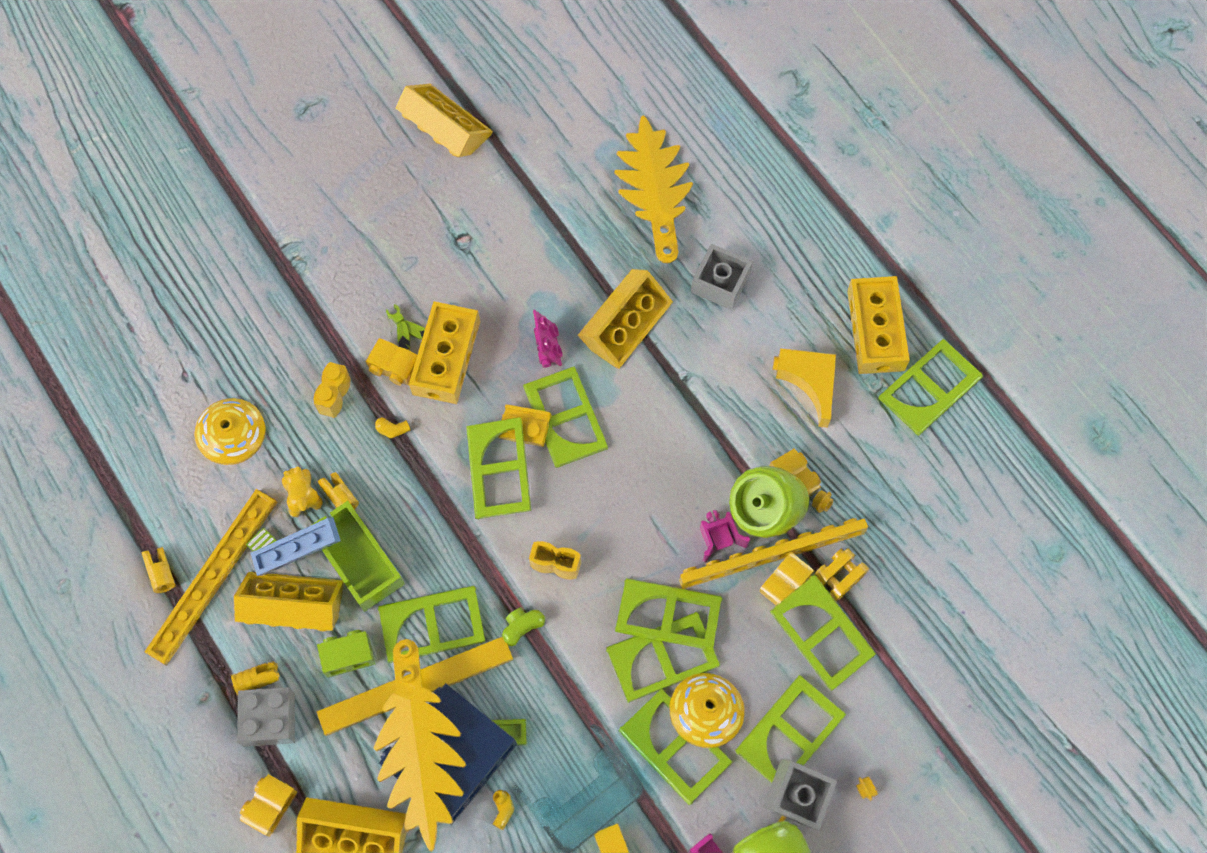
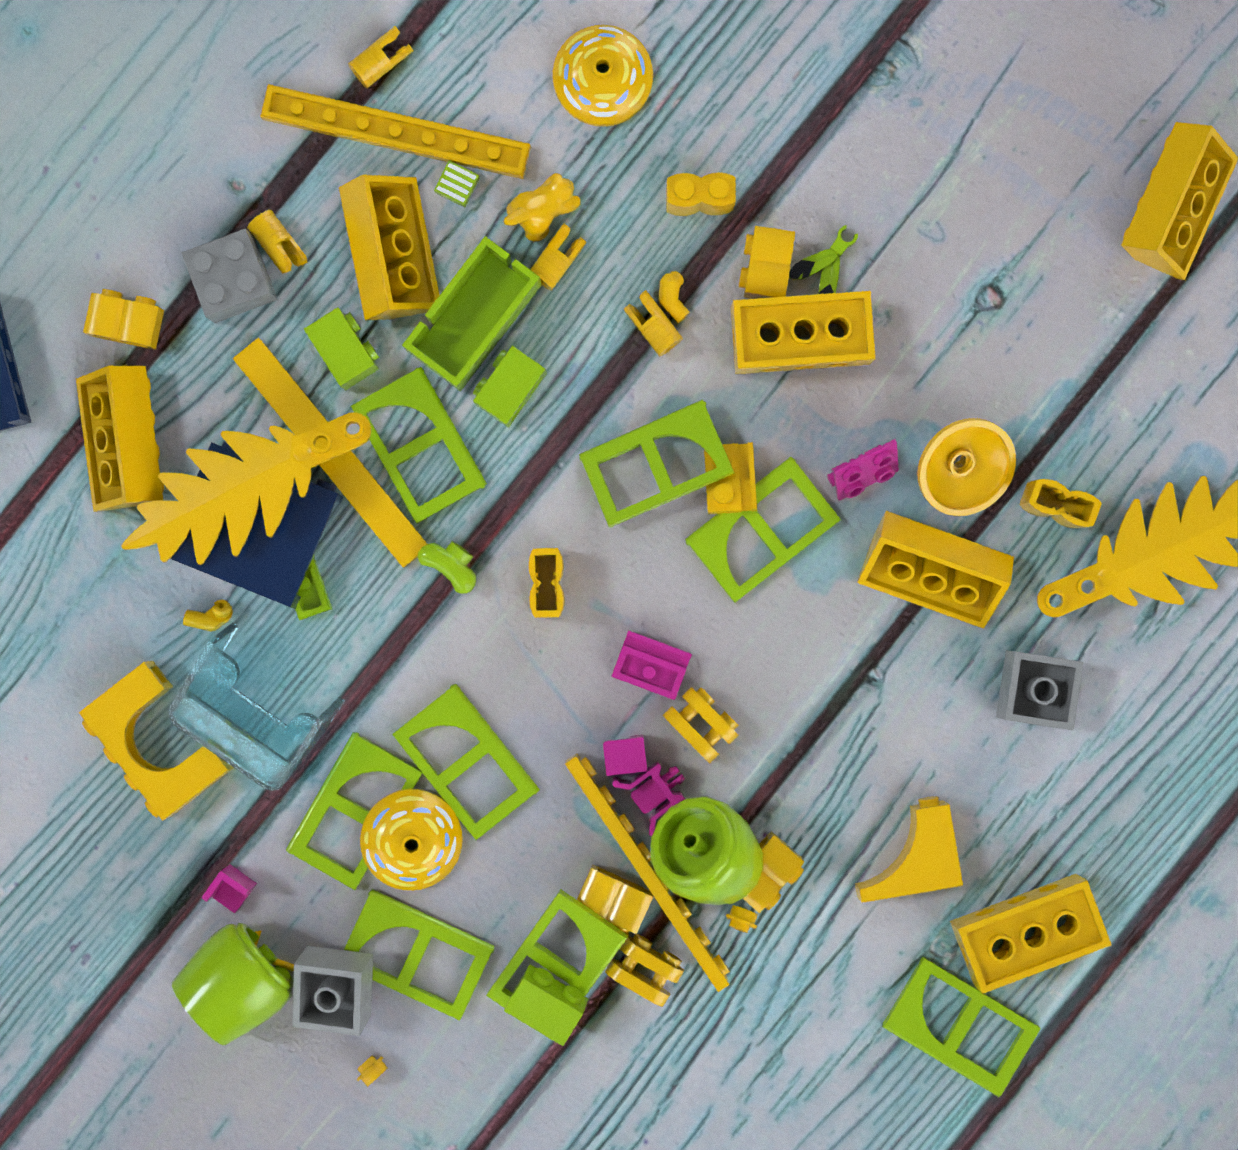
camera: 70 degrees right, 20 degrees up
medium blue plate [250,518,341,576] -> none
lime window [615,578,723,651] -> none
none -> lime brick [473,345,547,428]
none -> lime brick [504,964,588,1046]
none -> dark pink panel [603,734,647,776]
none -> dark pink plate [611,630,692,700]
none -> yellow hinge [624,290,683,357]
none -> yellow brick [662,687,739,764]
none -> yellow dish [917,418,1016,516]
none -> yellow brick [1019,479,1102,529]

